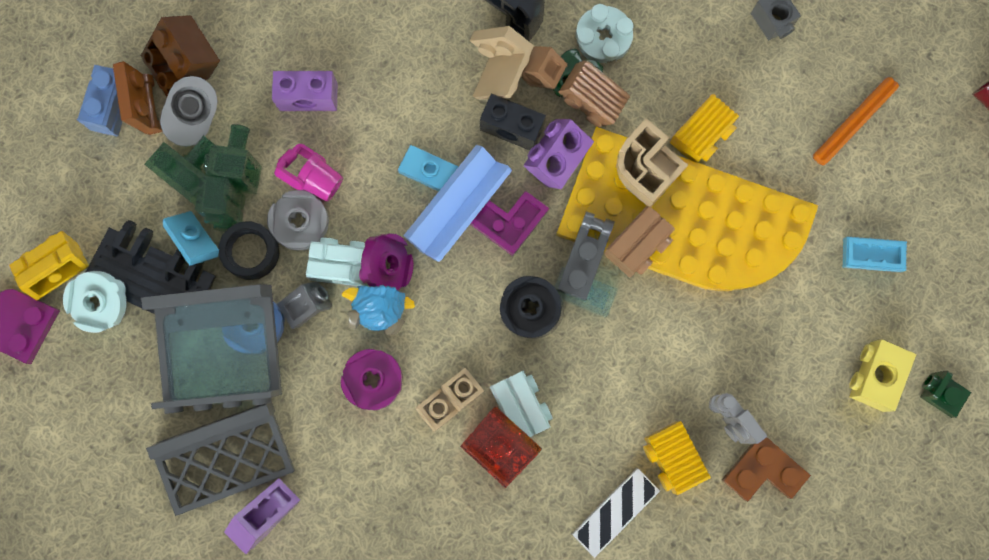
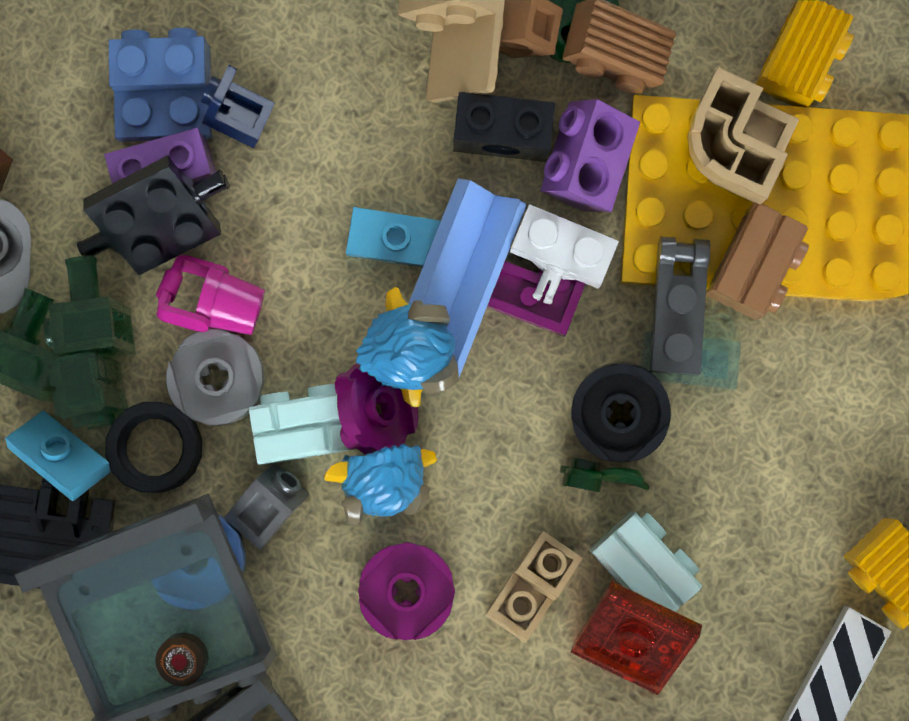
camera: 15 degrees left, 5 degrees up
none -> black plate [77,155,230,275]
none -> medium blue plate [109,28,212,142]
none -> dark brown tile [155,632,209,686]
none -> dark blue bracket [201,65,275,148]
none -> dark azure hair [356,287,459,407]
none -> white plate [510,204,619,304]
none -> dark green plate [559,458,649,492]

